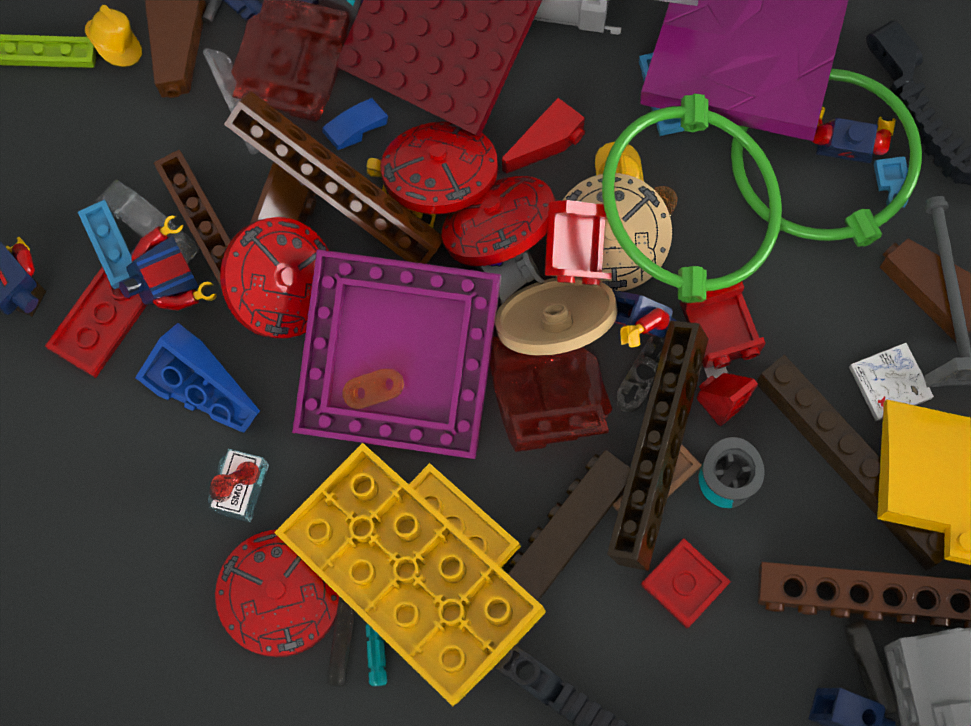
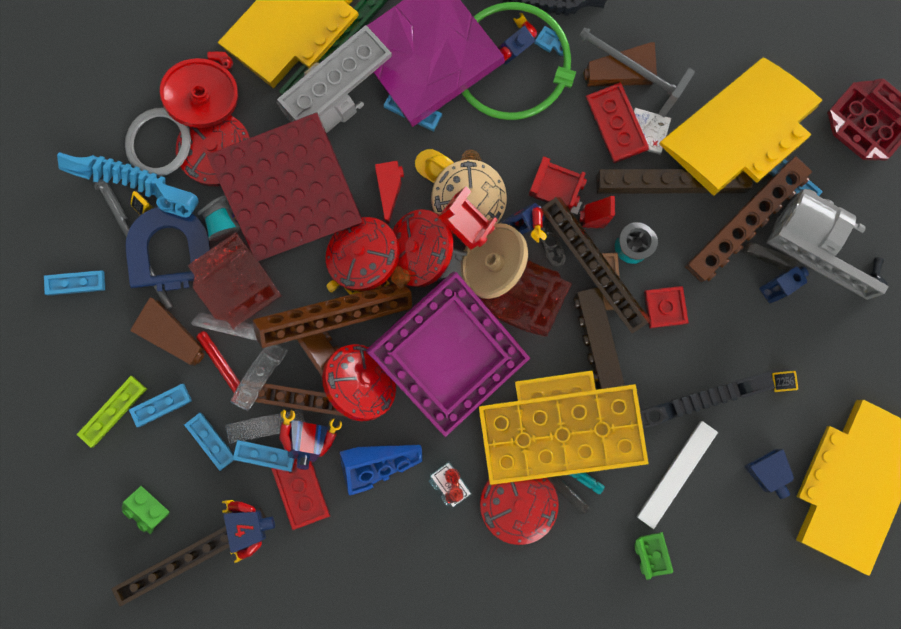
camera: 60 degrees left, 10 degrees up
yellow piece [85,5,142,67] -> none
blue slope [322,98,388,150] -> none
clear orange plate [343,369,404,409] -> none
bright green piece [602,94,782,303] -> none
none -> dark azure plate [129,384,192,427]
none -> dark azure plate [184,413,234,471]
none -> red axle [196,331,242,397]
none -> clear slope [230,344,288,411]
none -> clear orange plate [391,266,410,290]
none -> red tile [586,82,649,163]

